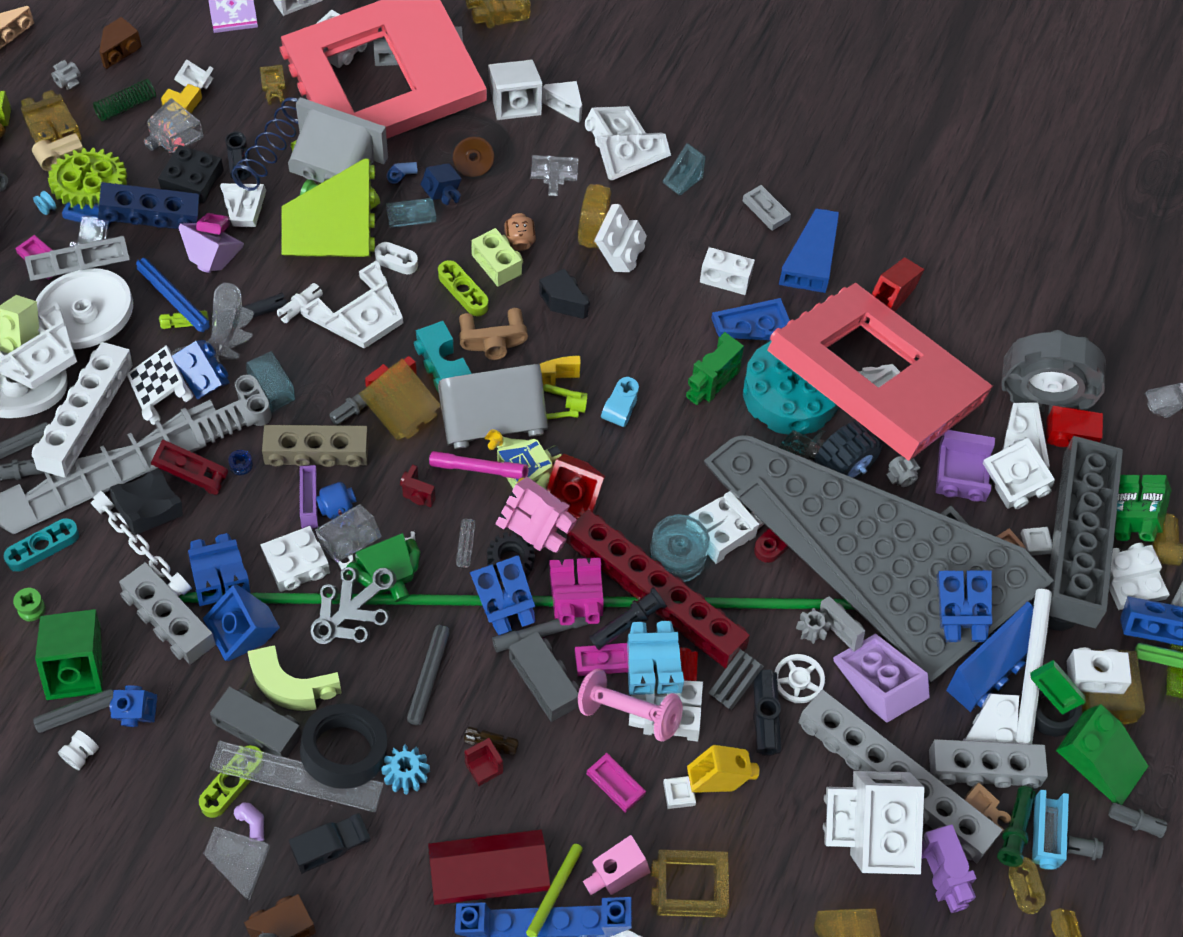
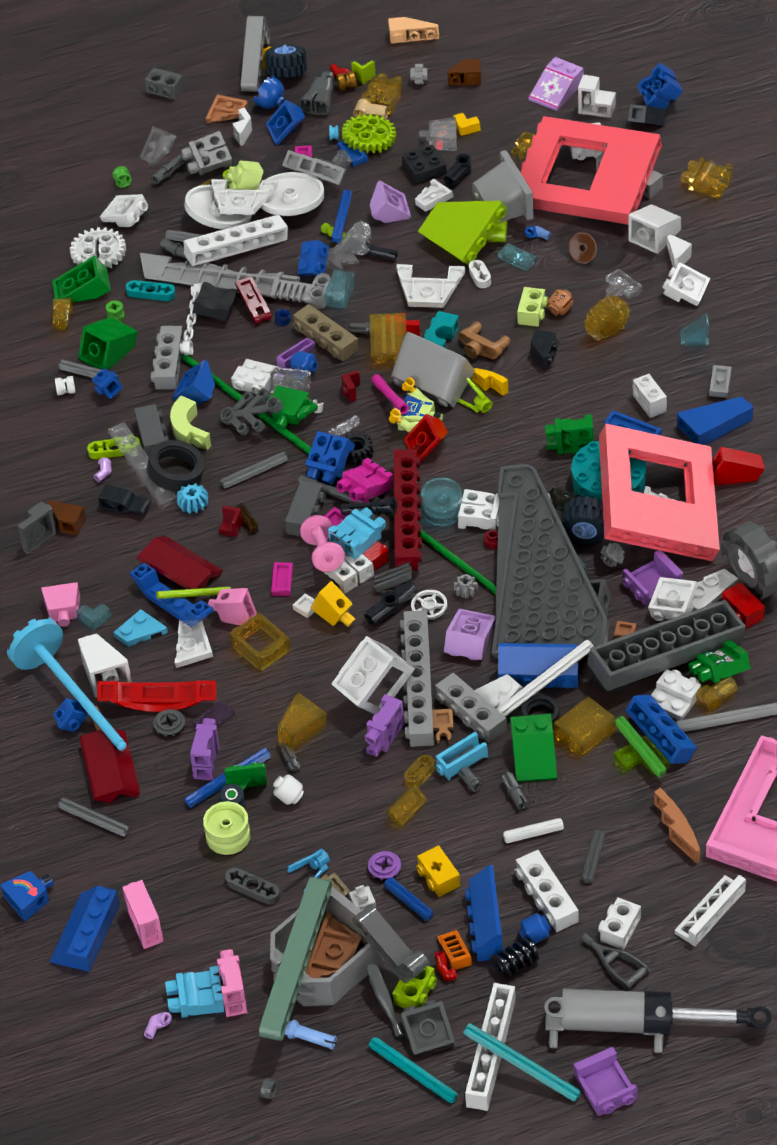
camera: 55 degrees right, 10 degrees down
dark green piece [93,79,157,122] -> none
dark blue brick [98,182,199,229] -> none
white flag [127,346,193,425] -> none
white bracket [174,59,214,89] -> none
blue hips [188,533,251,606] -> none
dark pink tile [196,213,230,235] -> none
clear wing [204,827,270,900] -> none
dark blue piece [231,97,298,191] -> none
white pin [277,283,323,323] -> none
dark blue brick [420,163,462,205] -> none
lime beam [438,261,488,316] -> none
bright pink hips [496,477,577,553] -> none
white plate [594,204,647,272] -> none
white wing [596,133,671,180] -> none
medium azure piece [601,377,639,427] -> none
light grey plate [820,596,865,652] -> none
blue hips [937,570,992,642] -> none
dark green pin [997,786,1036,867] -> none
green tile [1030,660,1086,714] -> none
white brick [1066,648,1131,694] -> none

